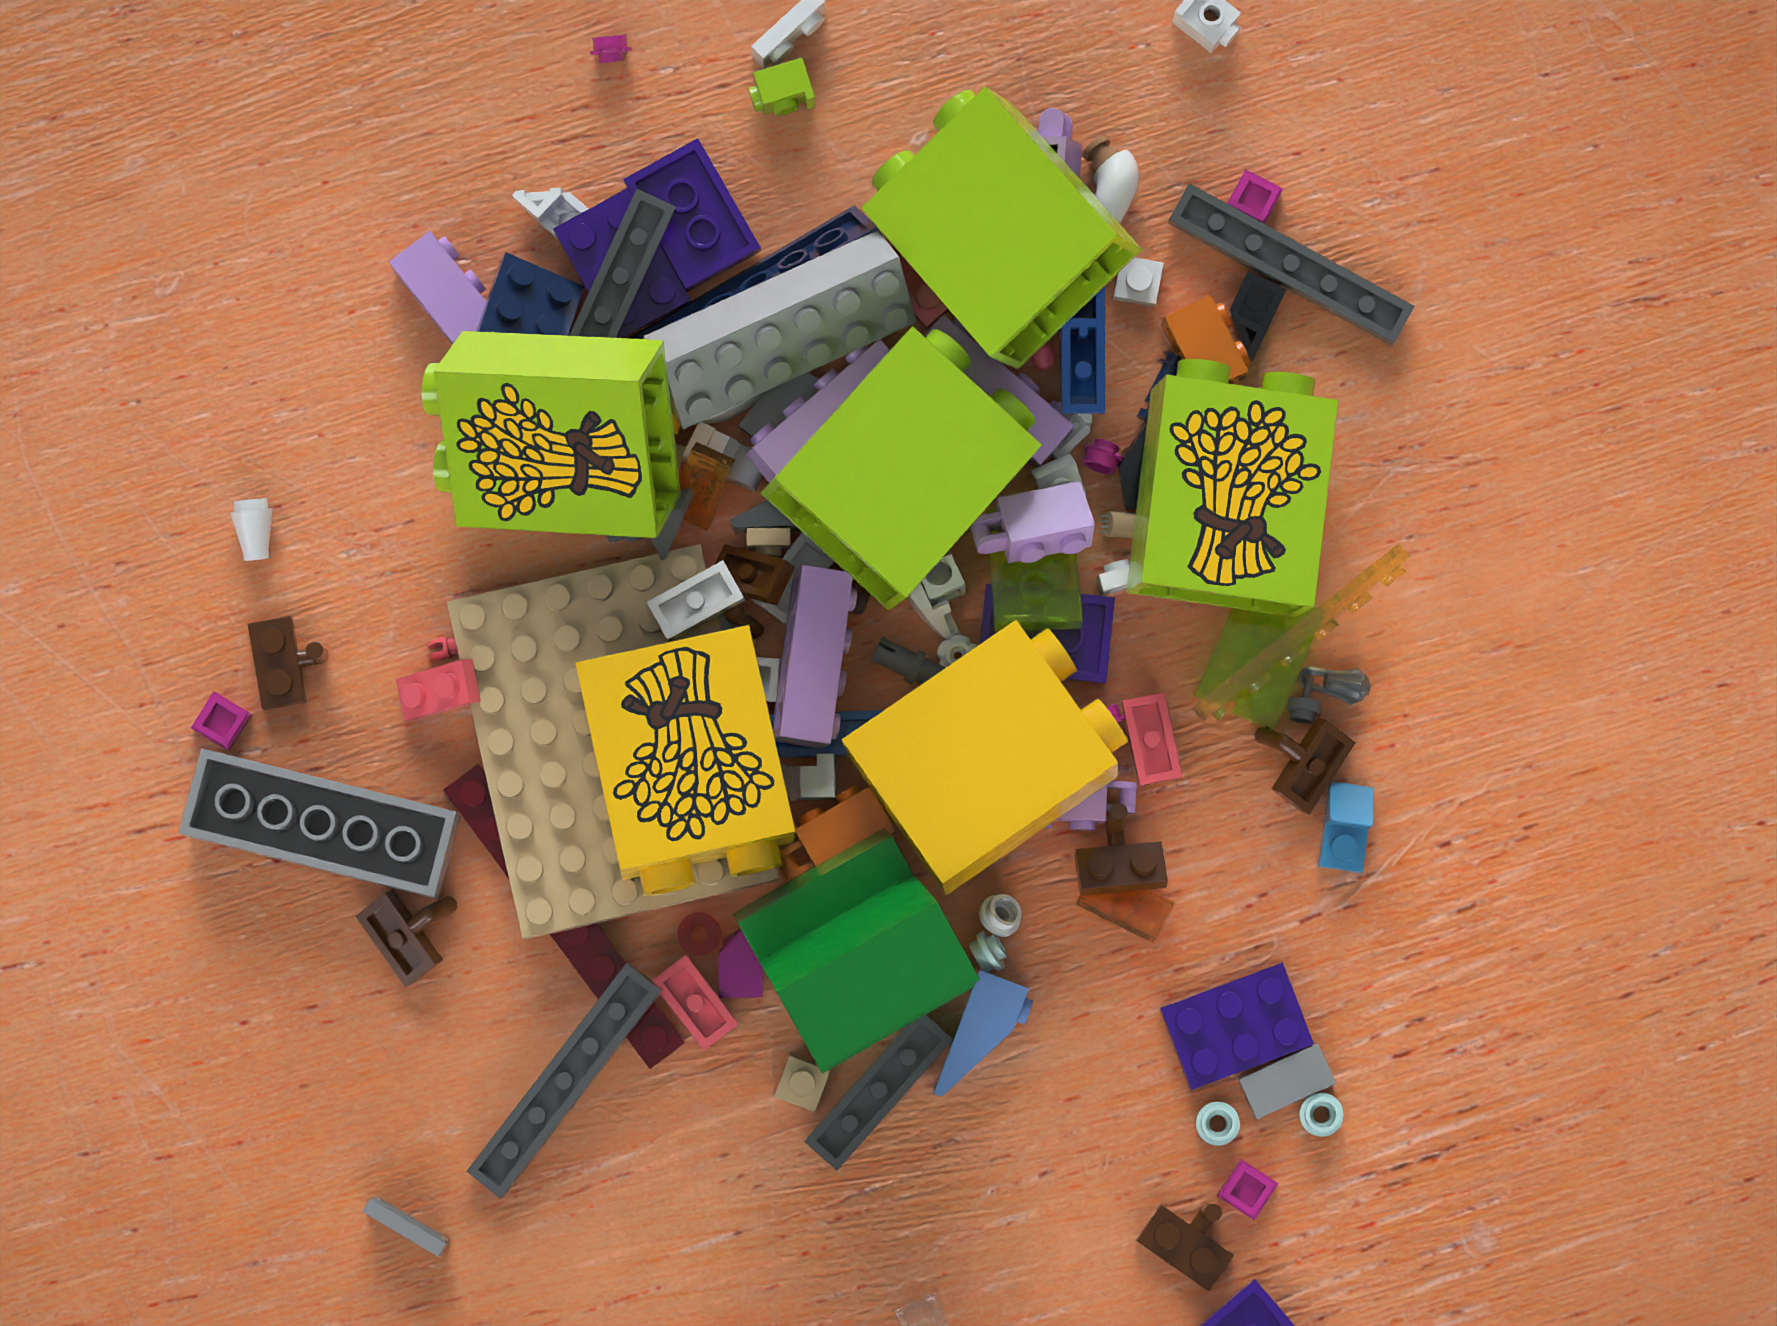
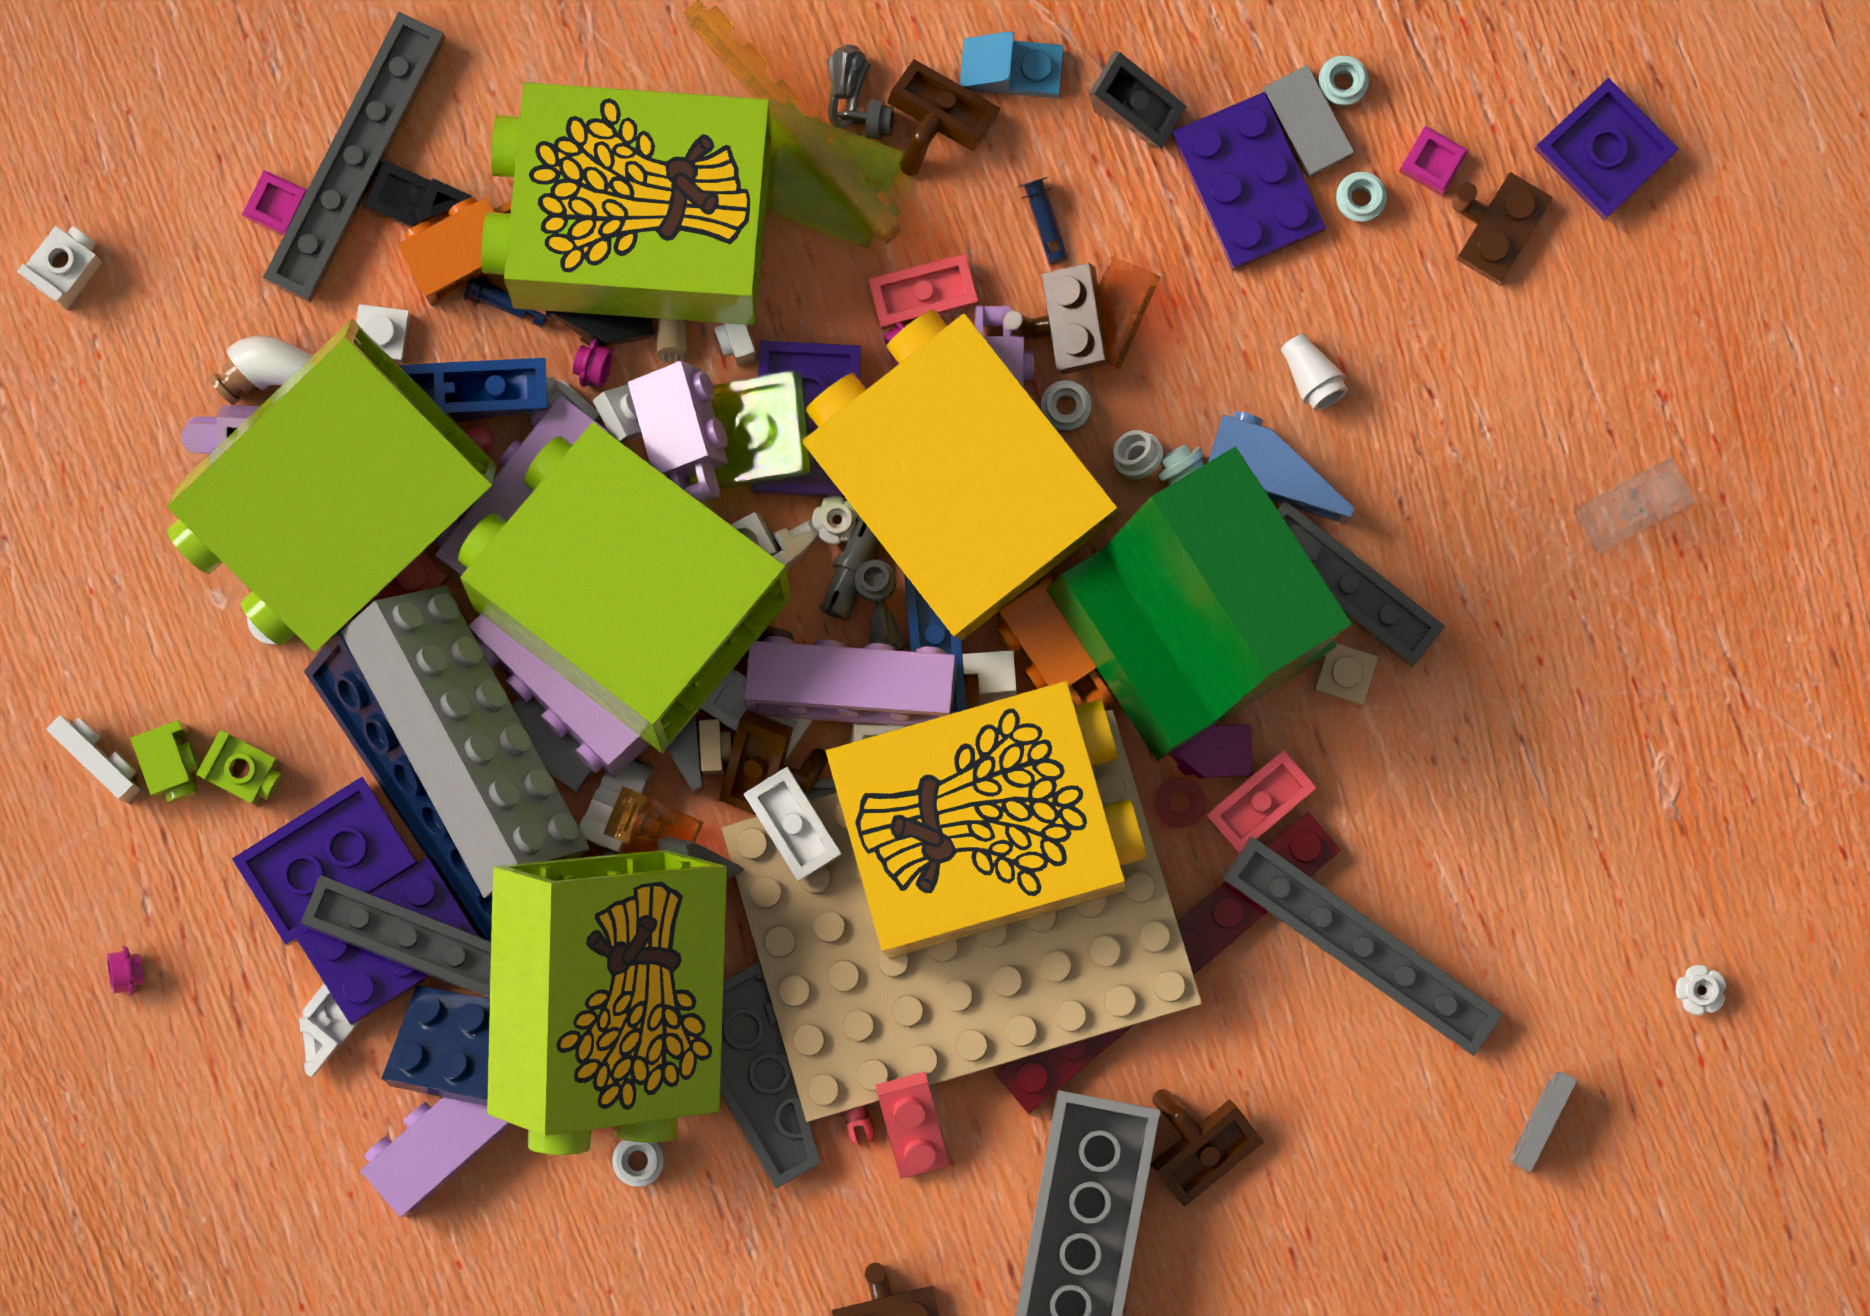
camera: 85 degrees left, 0 degrees up
none -> lime brick [196,729,282,807]
none -> white plate [612,1140,664,1187]
none -> dark grey wing [720,961,821,1190]
none -> dark grey piece [855,560,906,651]
none -> dark blue piece [1018,177,1068,264]
none -> white plate [1041,380,1091,431]
none -> dark grey slope [1089,51,1187,149]
none -> white cone [1281,334,1348,411]

